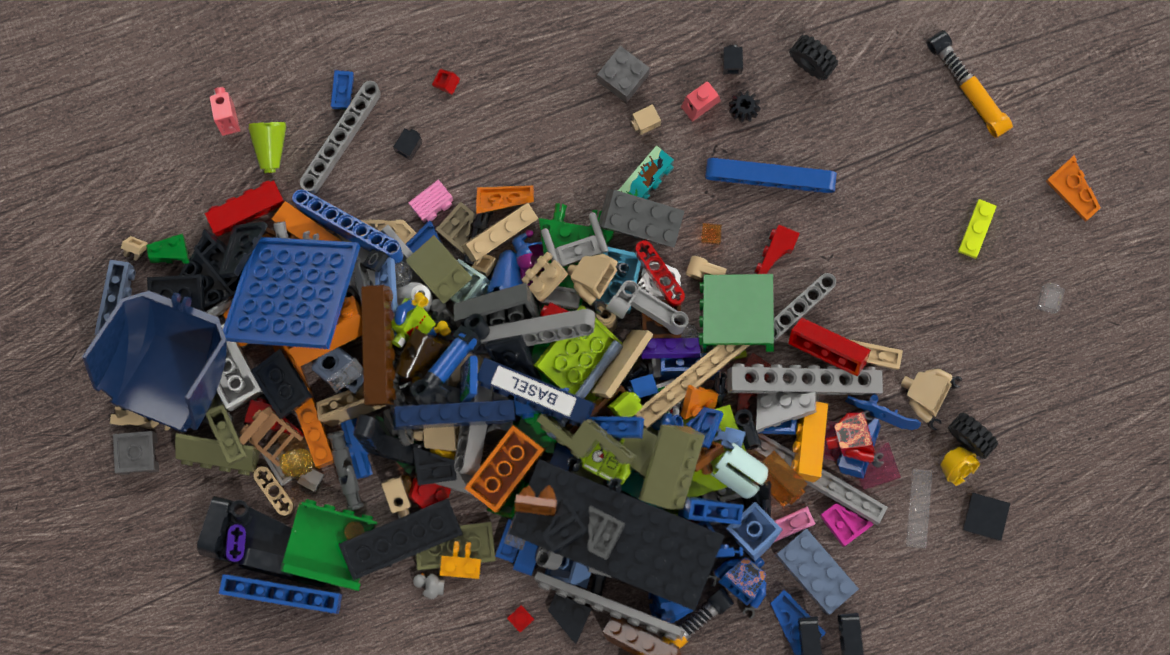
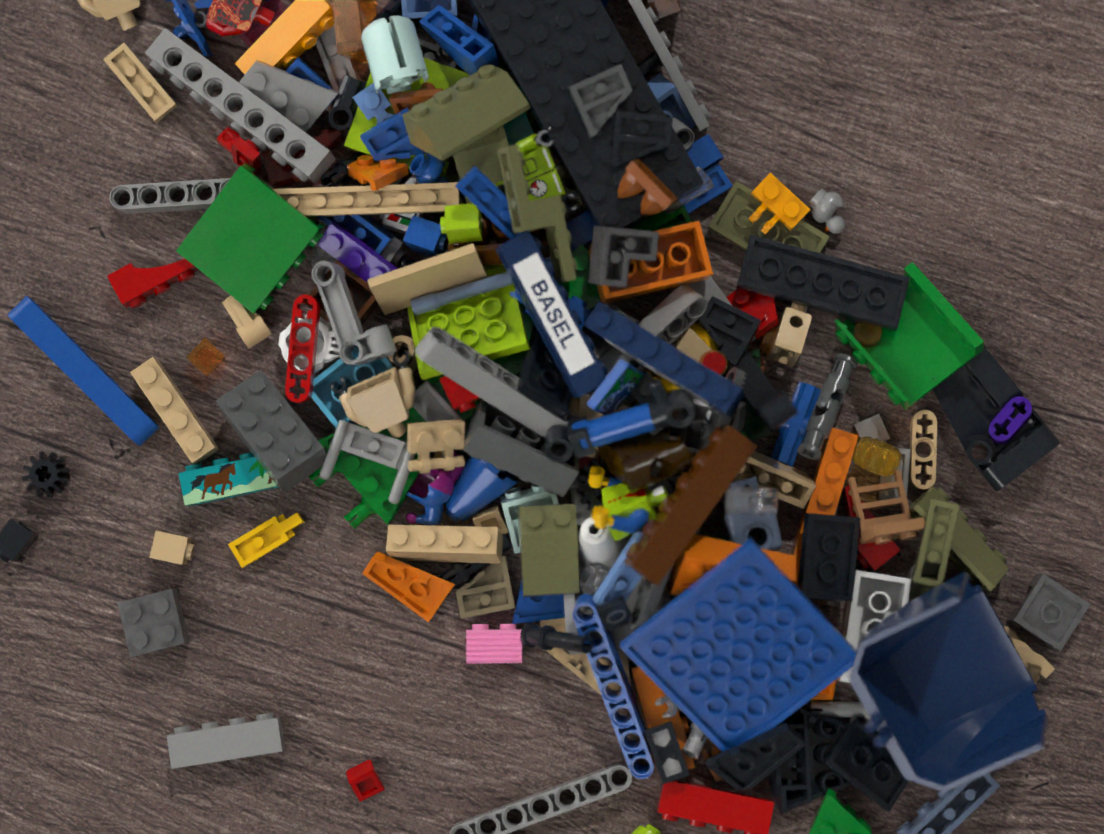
camera: 145 degrees left, 5 degrees up
blue brick [219,574,343,614] -> none
black brick [393,128,422,161] -> none
red plate [507,605,535,633] -> none
black wing [548,594,592,644] -> none
coral torso [681,81,721,122] -> none
red brick [788,317,871,376] -> none
none -> tan brick [130,357,220,464]
none -> light grey brick [167,712,286,769]
none -> red hinge [217,127,261,176]
none -> yellow hinge [228,512,305,568]
none -> black pin [520,623,594,654]
none -> flat silver brick [588,226,659,287]
none -> black piece [644,721,689,784]
none -> red tile [698,350,728,376]

